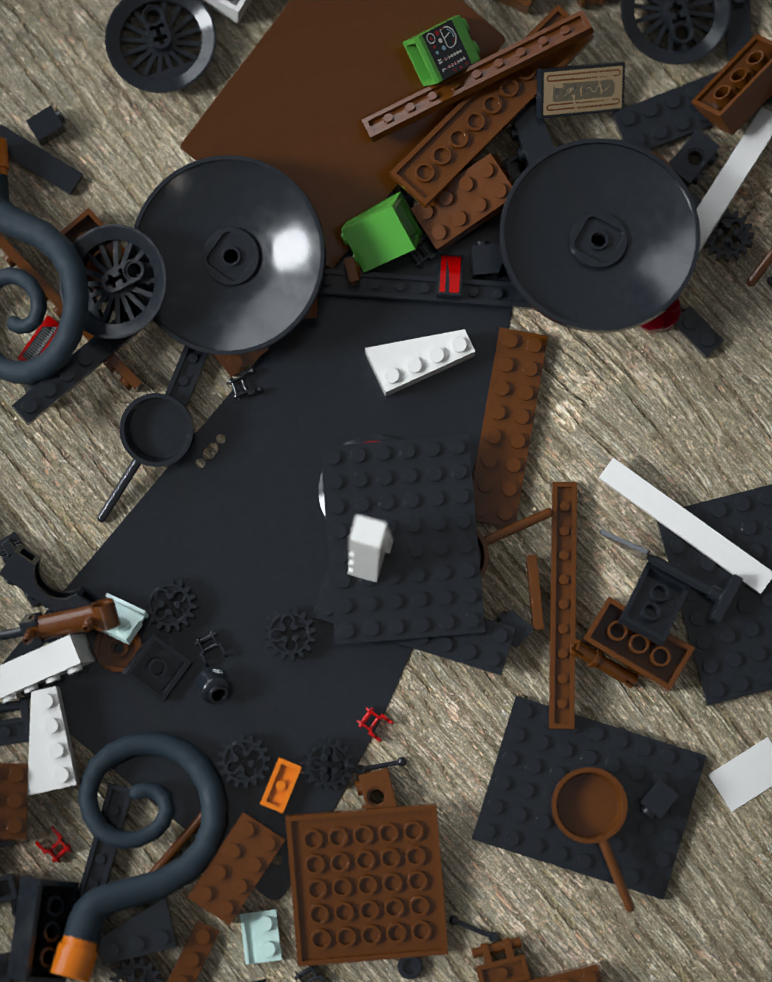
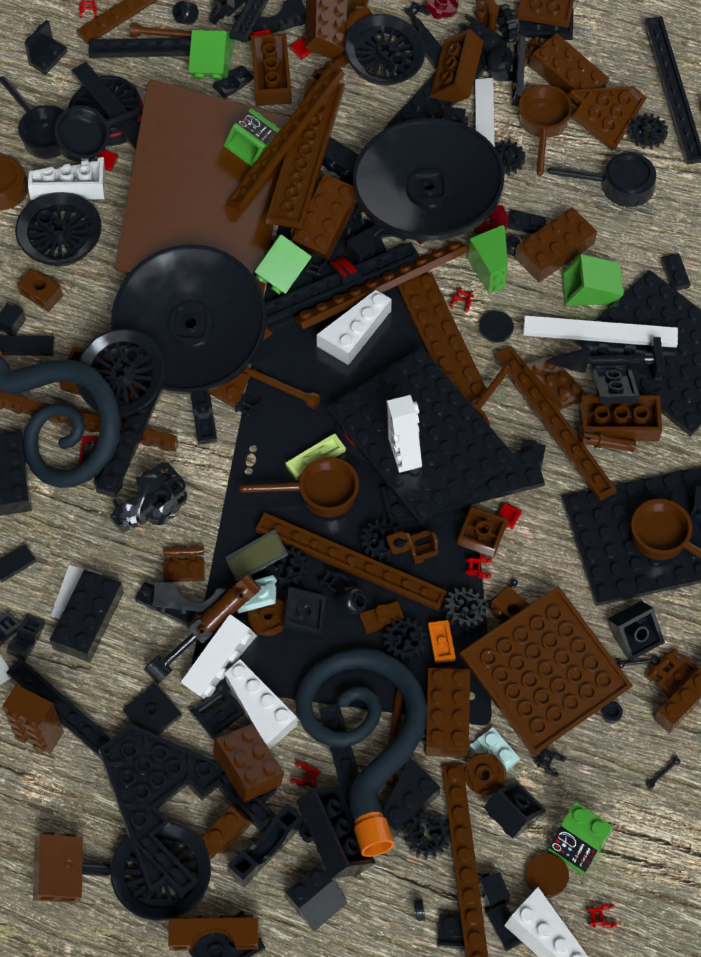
camera: 30 degrees left, 20 degrees down
black piece [97,393,194,523] -> none
reddish brown tile [343,256,361,287] -> none
reddish brown tile [525,555,544,631] -> none
tile [536,61,625,119] -> none
none -> reddish brown brick [17,268,63,312]
none -> black animal [110,462,188,533]
none -> reddish brown plate [164,545,205,582]
none -> olive sticker [225,529,288,582]
none -> reddish brown piece [239,457,359,517]
none -> reddish brown piece [242,367,321,409]
none -> reddish brown plate [256,512,447,611]
none -> yellowish green plate [286,433,346,481]
none -> reddish brown plate [294,241,468,329]
none -> reddish brown tile [359,601,405,635]
none -> reddish brown piece [387,531,438,565]
none -> red piece [450,287,474,313]
none -> reddish brown brick [457,506,508,558]
none -> reddish brown plate [464,753,507,796]
none -> bright green slope [468,225,508,294]
none -> black piece [479,311,514,343]
none -> red tile [497,502,522,530]
none -> black piece [506,235,523,256]
none -> reddish brown brick [515,207,597,283]
none -> reddish brown plate [523,355,588,410]
none -> bright green slope [562,254,624,306]
none -> black slope [607,601,665,661]

